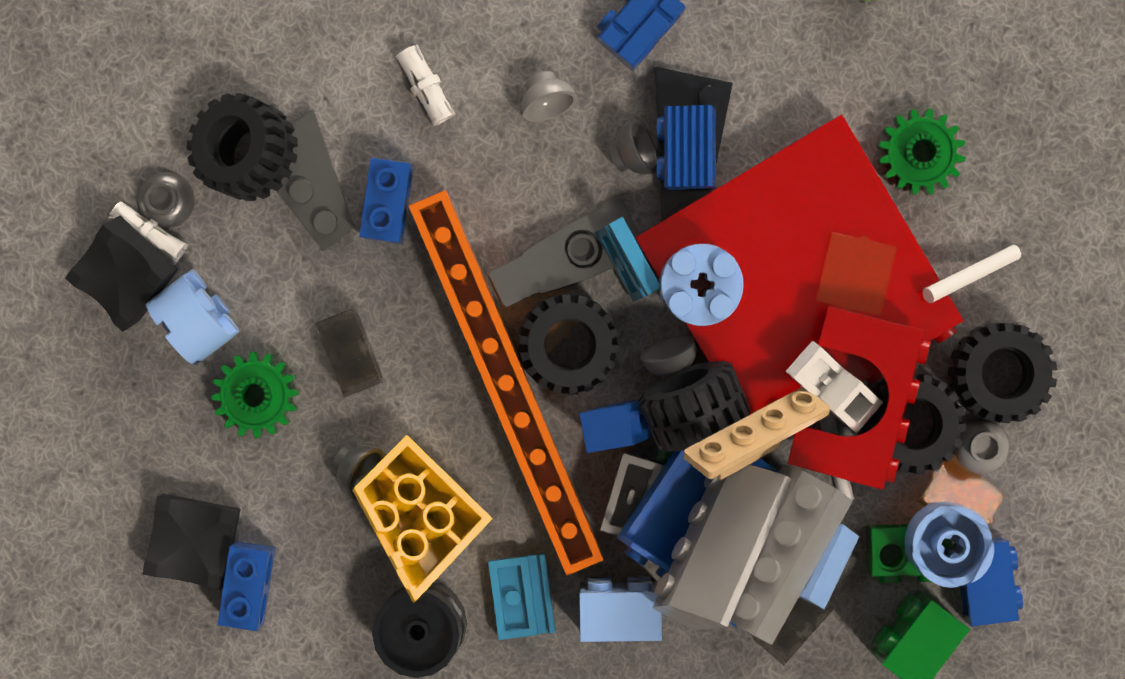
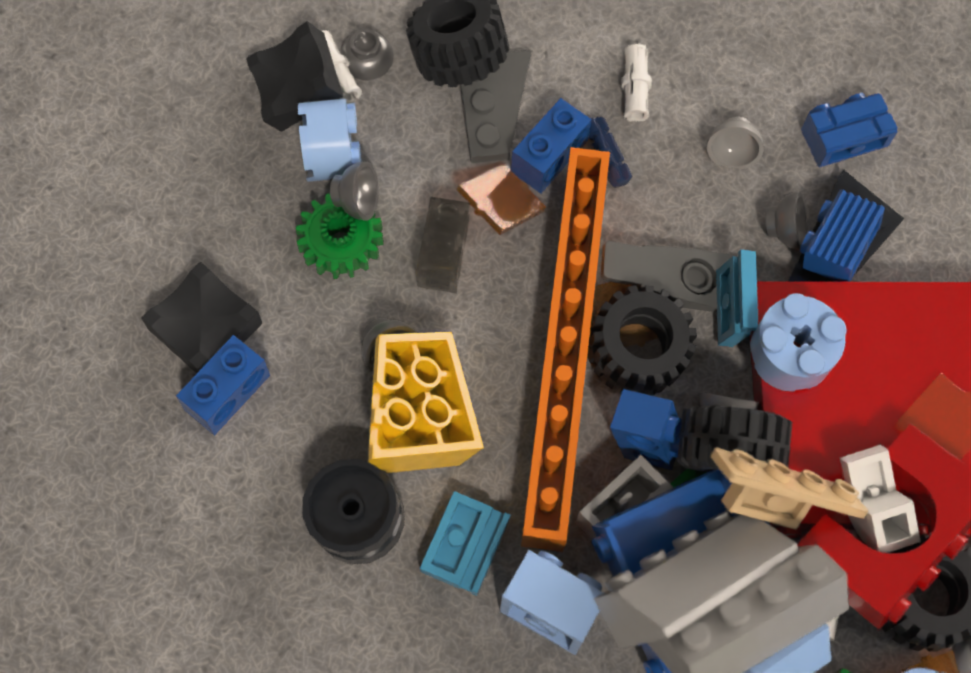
camera: 30 degrees right, 20 degrees down
none -> flat silver piece [330,162,379,220]
none -> clear orange piece [457,164,546,235]
none -> dark blue axle [589,116,632,188]

